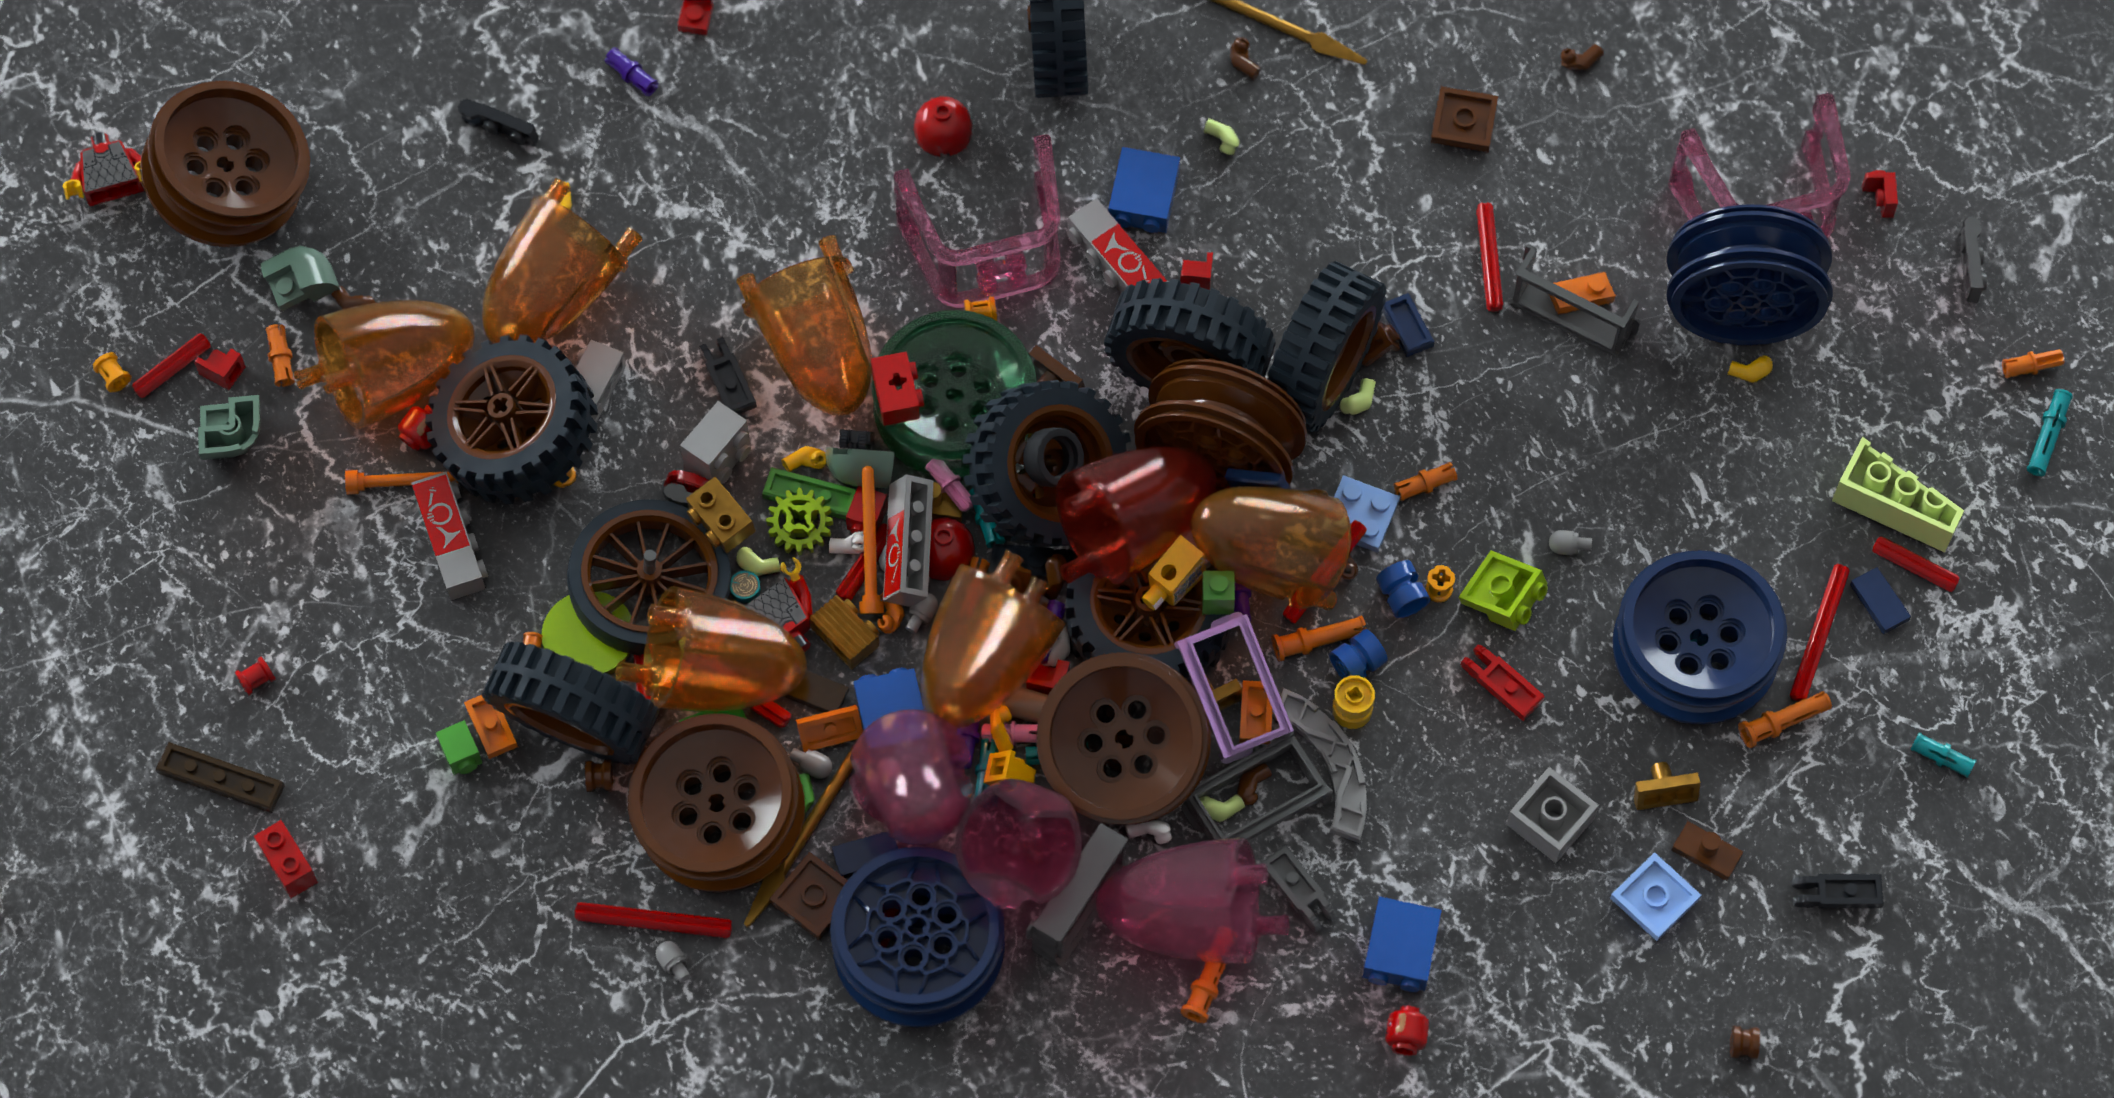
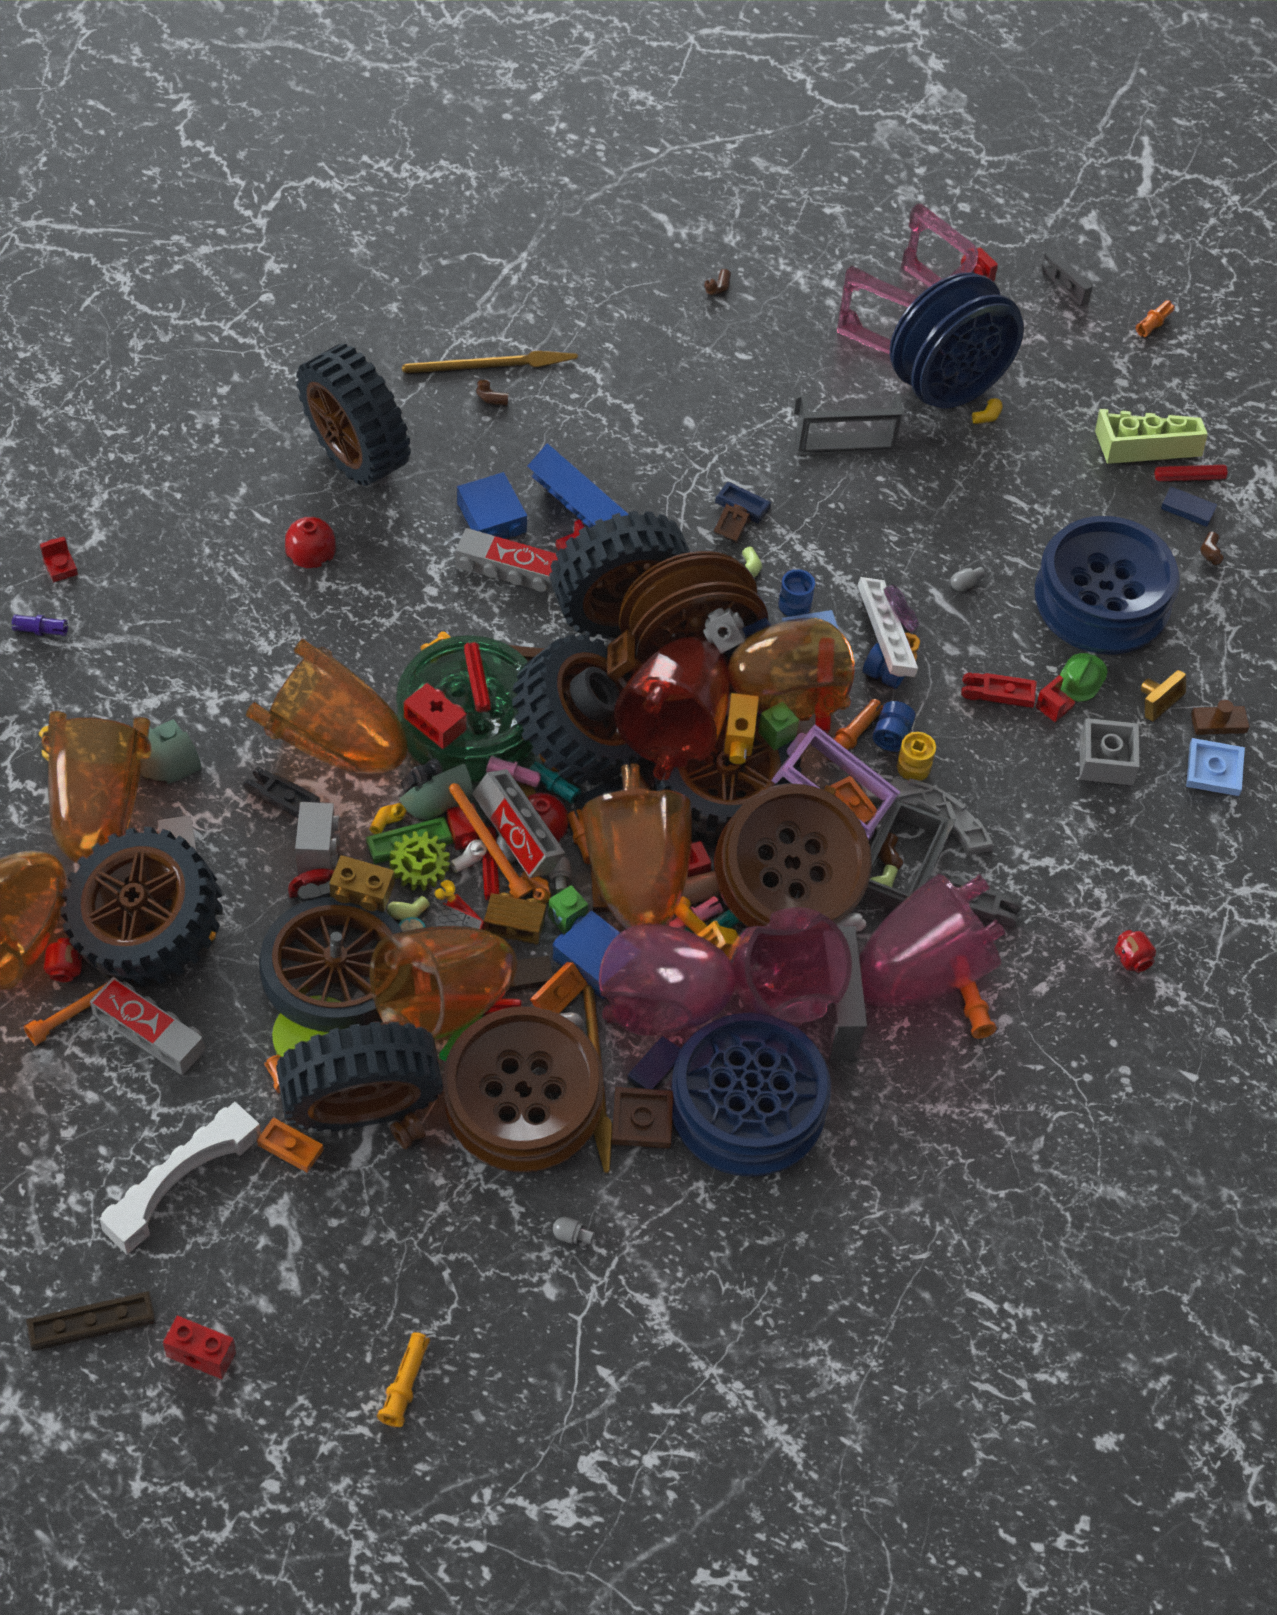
camera: 40 degrees left, 10 degrees down
red bush [234,656,276,696] -> none
bright green brick [435,720,482,775] -> none
red axle [575,902,732,938] -> none
clear pink windscreen [894,134,1061,308] -> none
yellowish green arm [1204,119,1239,155] -> none
black wheel [1267,261,1387,432] -> none
blue brick [1362,896,1442,992] -> none
orange pin [1394,462,1457,502] -> none
reddish brown plate [1430,86,1498,152] -> none
lime plate [1459,550,1548,631] -> none
red axle [1476,202,1503,312] -> none
orange plate [1549,272,1616,315] -> none
orange pin [1738,691,1832,748] -> none
red axle [1790,564,1850,702] -> none
teal pin [2027,389,2073,476] -> none
none -> white arch [99,1102,261,1254]
none -> sand green brick [127,719,202,784]
none -> light orange pin [377,1332,430,1427]
none -> red axle [464,642,490,713]
none -> blue brick [528,443,628,528]
none -> bright green brick [548,885,588,934]
none -> reddish brown tile [607,630,645,682]
none -> light grey brick [703,607,745,654]
none -> blue wheel [778,569,815,617]
none -> white plate [857,577,918,677]
none -> clear purple tile [884,584,919,632]
none -> red panel [1035,675,1075,722]
none -> bright green piece [1060,653,1108,702]
none -> reddish brown arm [1200,532,1224,565]

